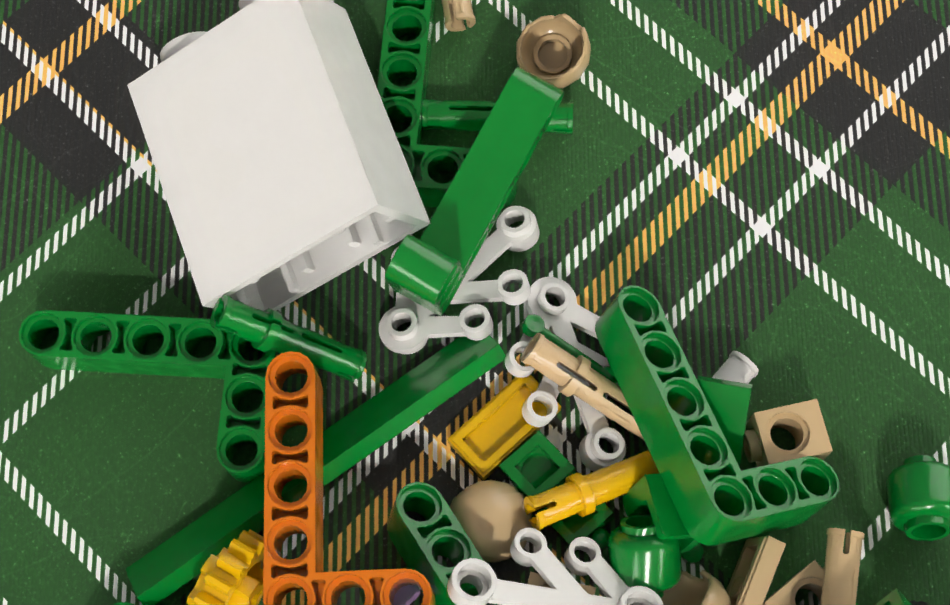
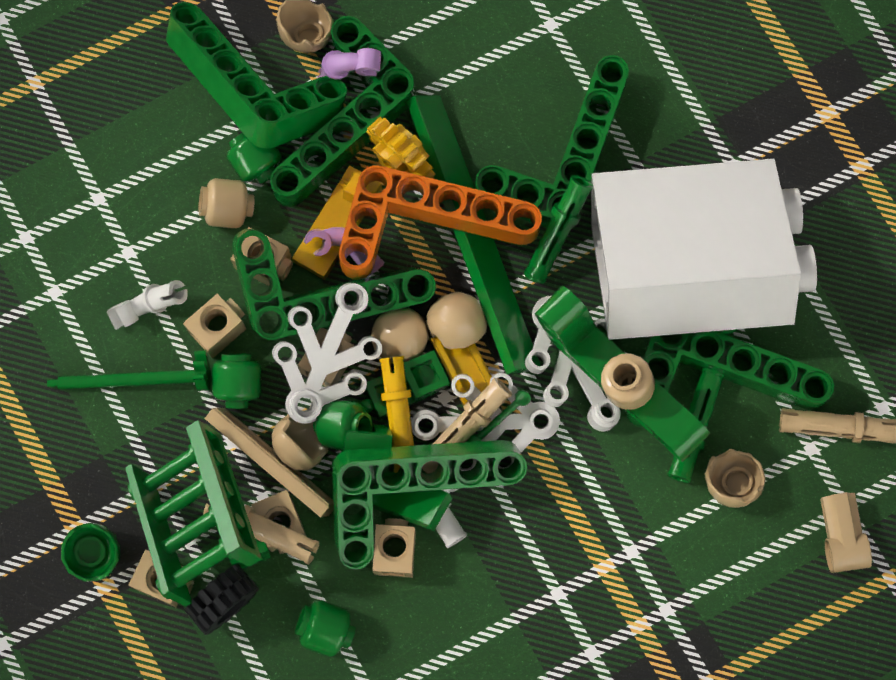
camera: 105 degrees right, 5 degrees up
none -> tan hair [426,292,487,349]
none -> tan head [601,353,655,410]

